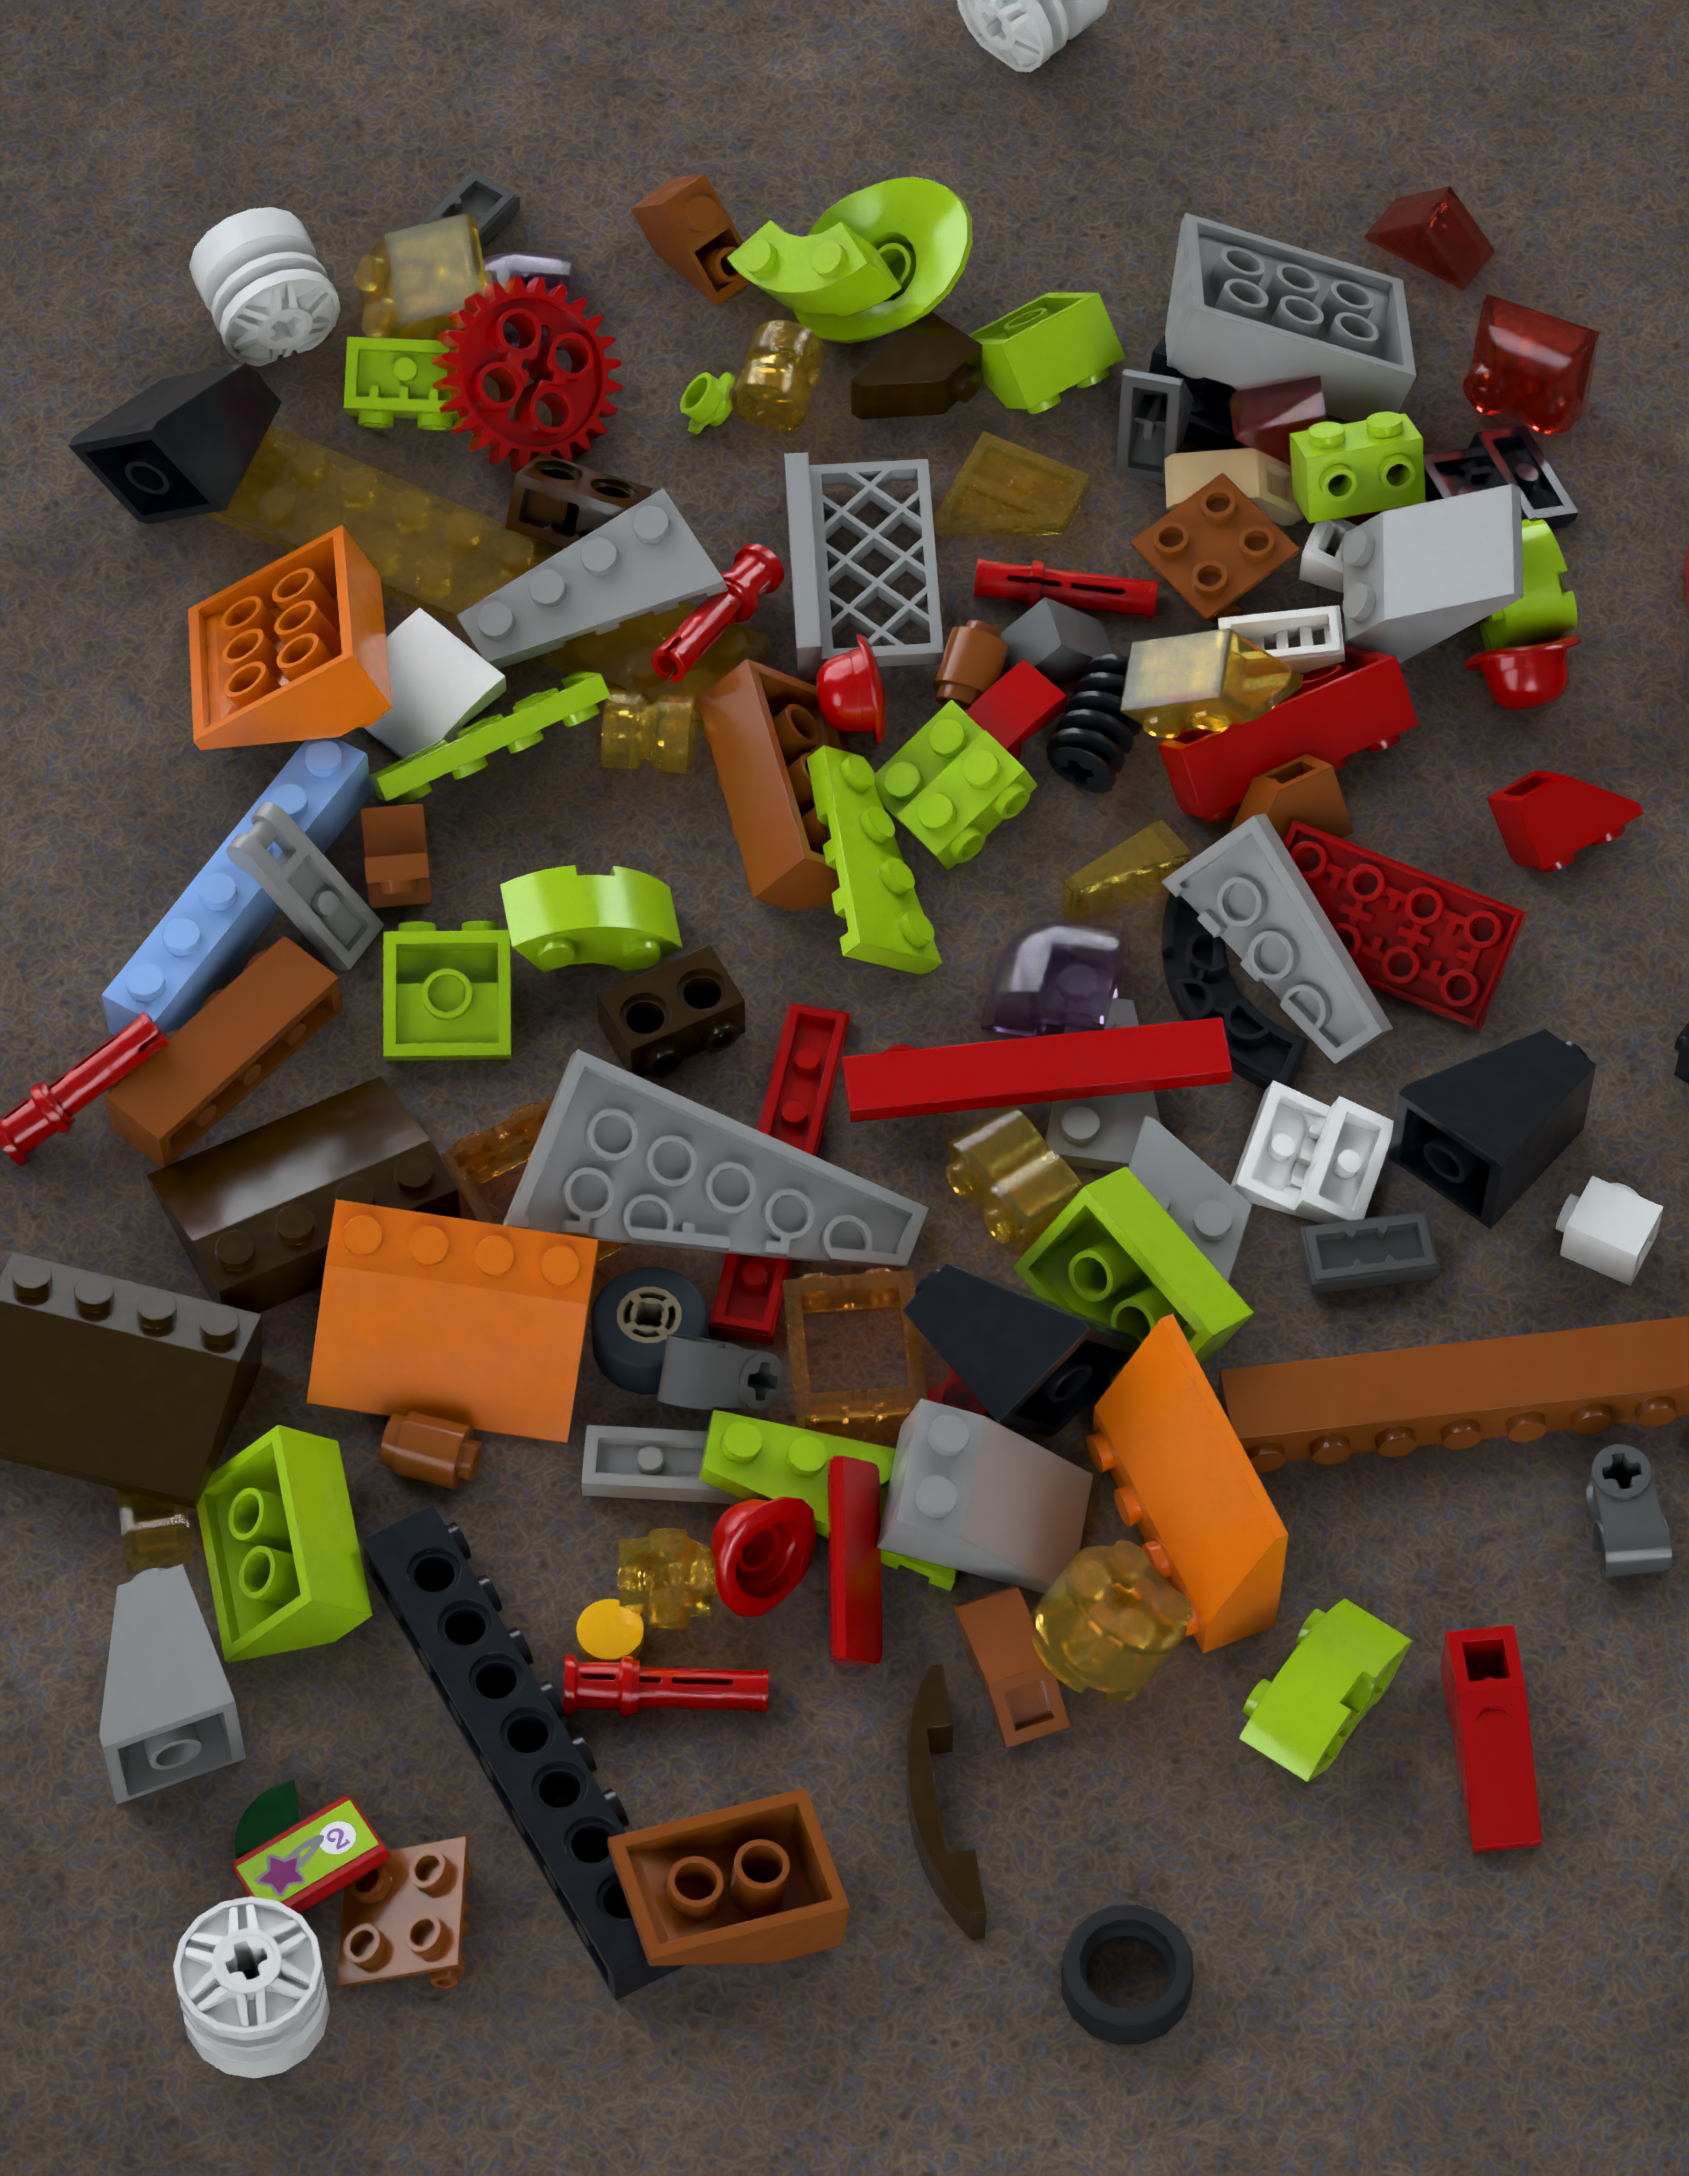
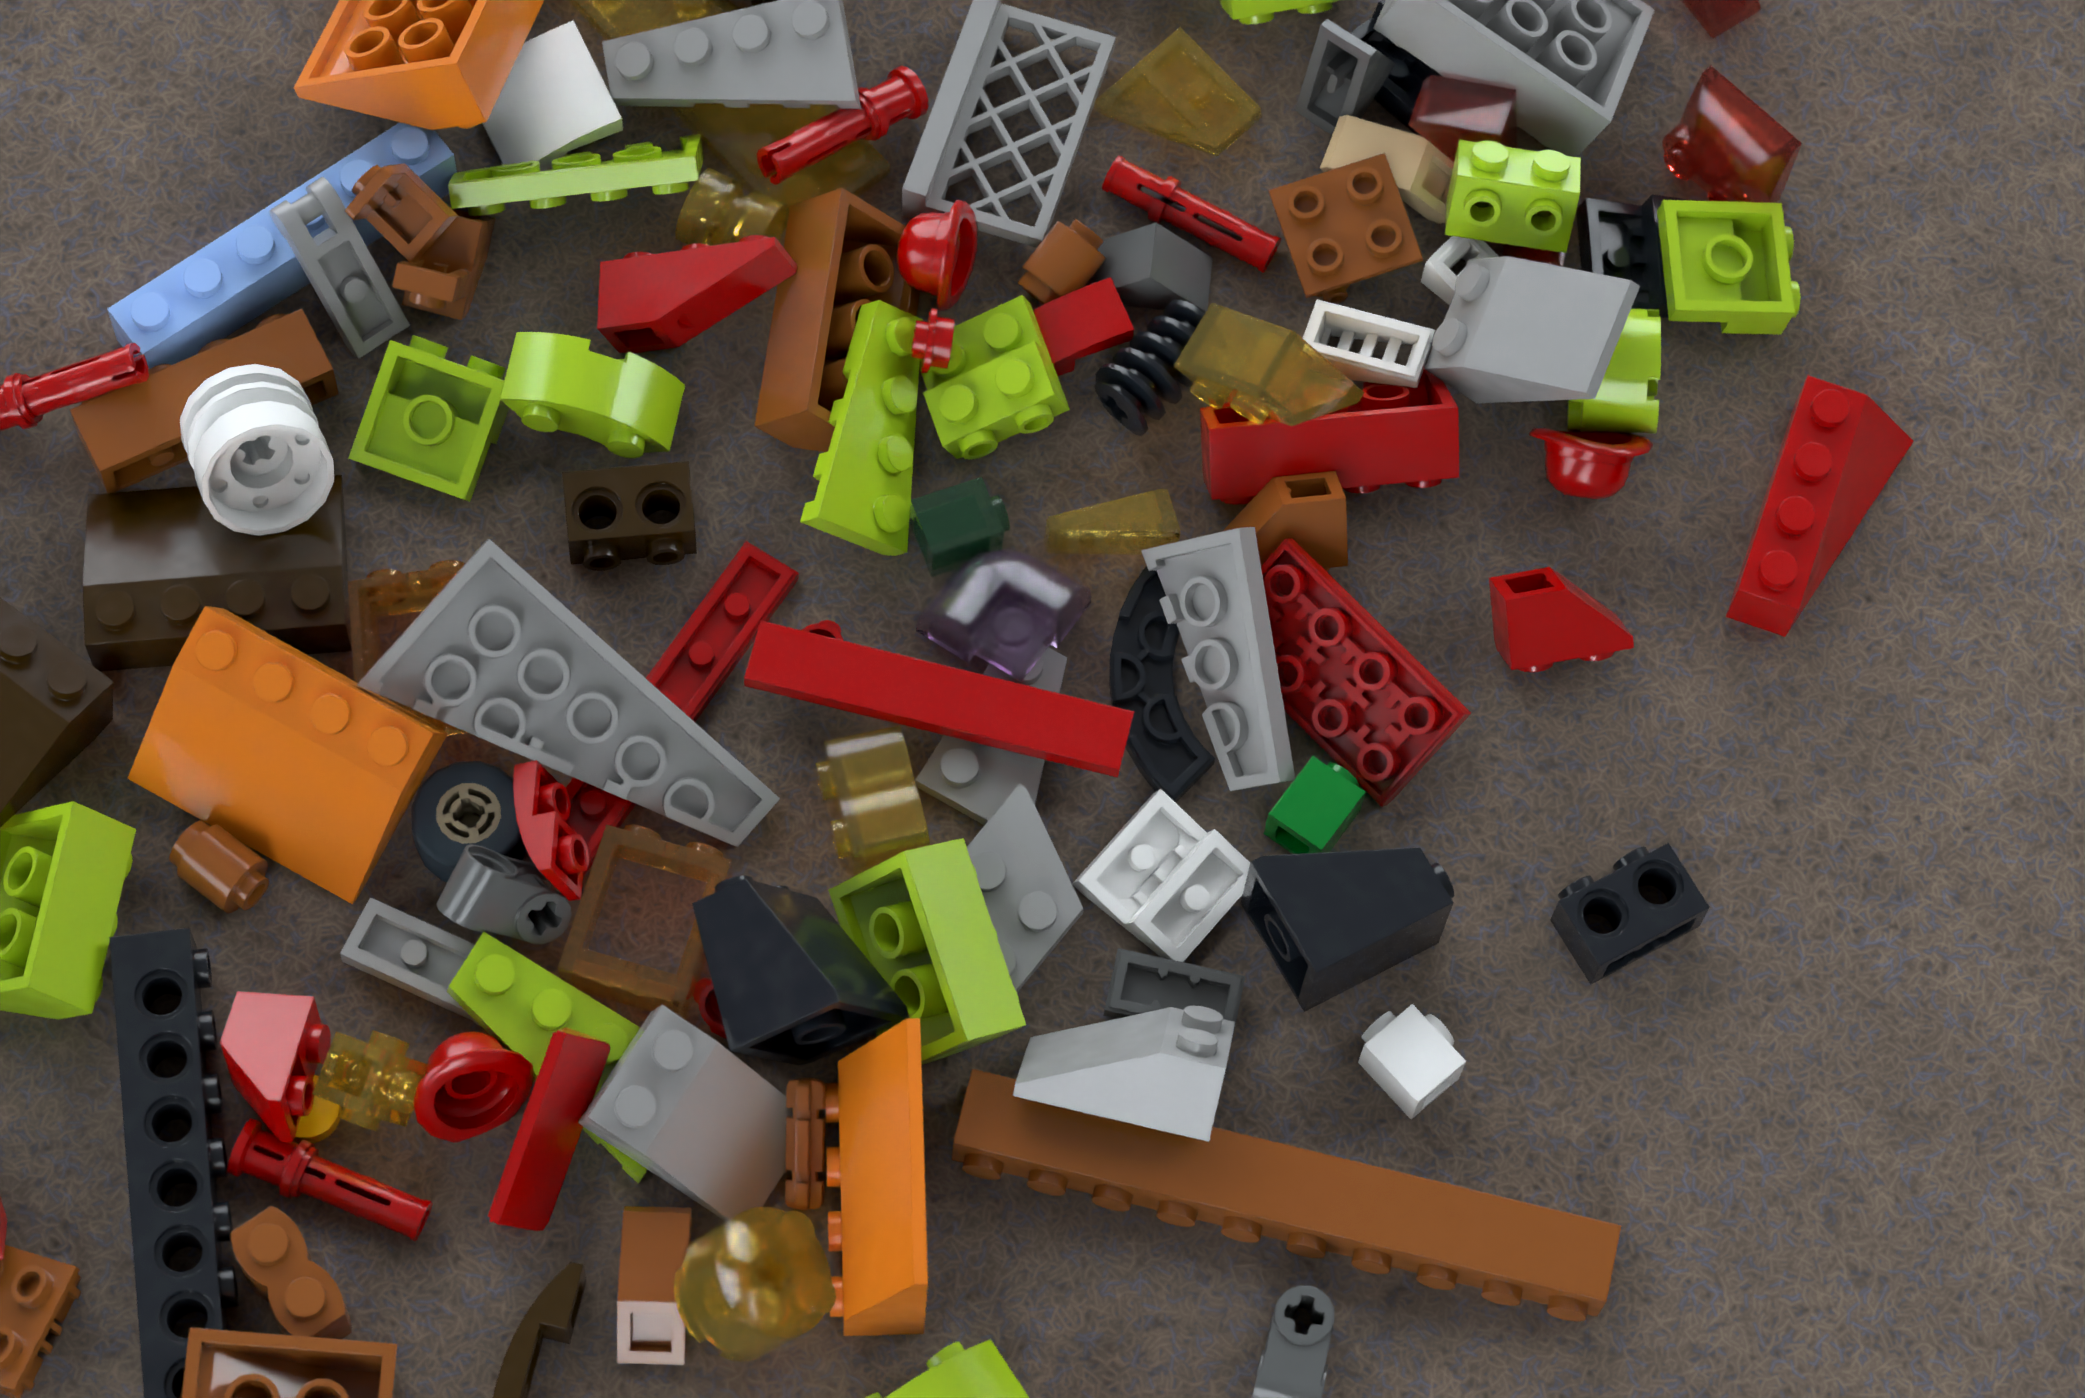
camera: 15 degrees right, 10 degrees up
none -> white wheel [180,364,334,536]
none -> slope [220,991,331,1143]
none -> dark orange brick [231,1206,352,1339]
none -> dark orange bracket [345,163,458,262]
none -> red slope [513,760,589,901]
none -> red slope [597,235,797,353]
none -> dark orange axle [785,1078,826,1210]
none -> clear green brick [910,476,1010,577]
none -> red plate [911,308,955,374]
none -> light grey slope [1013,1006,1235,1142]
none -> green brick [1263,756,1365,854]
none -> lime plate [1657,200,1800,335]

